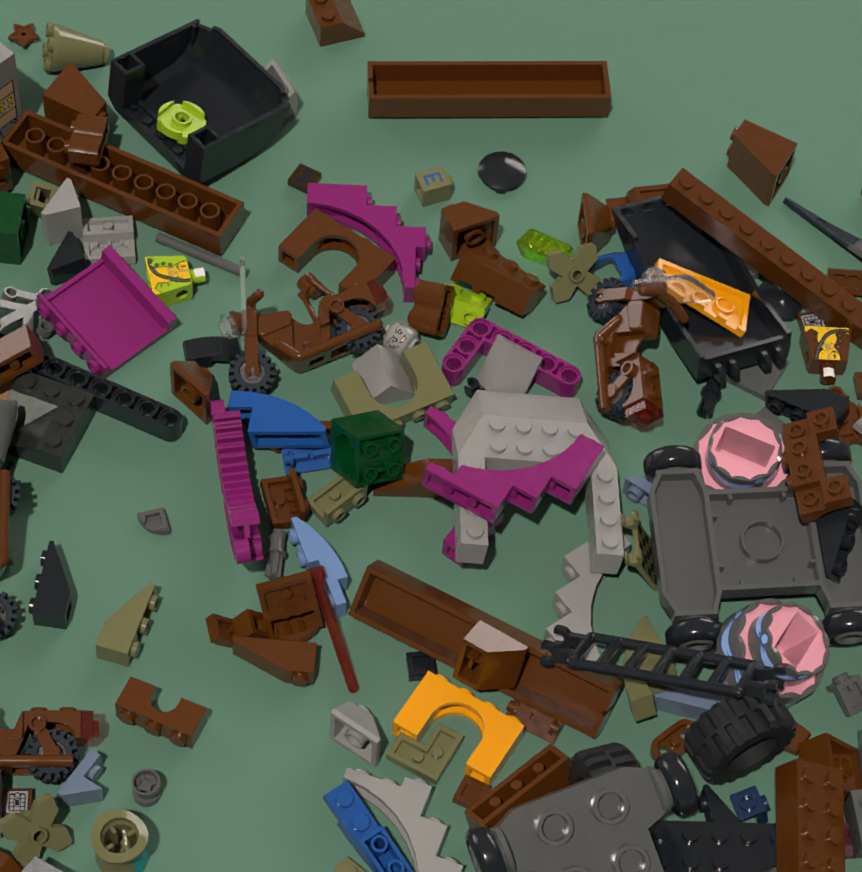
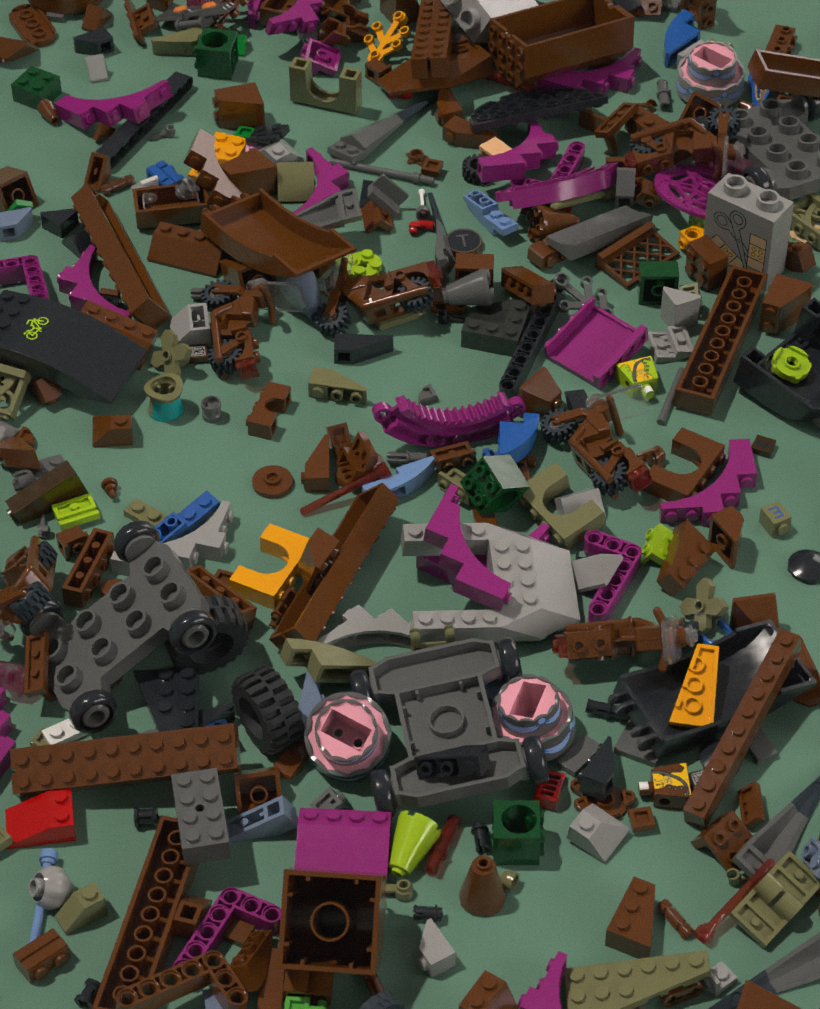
camera: 90 degrees right, 10 degrees down
black slope [47,231,88,286] -> none
sand blue slope [57,749,104,808] -> none
reddish brown brick [64,114,109,166] -> none
light grey slope [329,701,381,768] -> none
light grey head [381,321,421,358] -> none
olive plate [386,723,463,785] -> none
reddish brown brick [407,279,455,337] -> none
clear neon green slope [517,229,573,262] -> none
black bar [540,624,788,706] -> none
reddish brown bracket [782,406,854,523] -> none
none -> reddish brown piece [252,465,293,499]

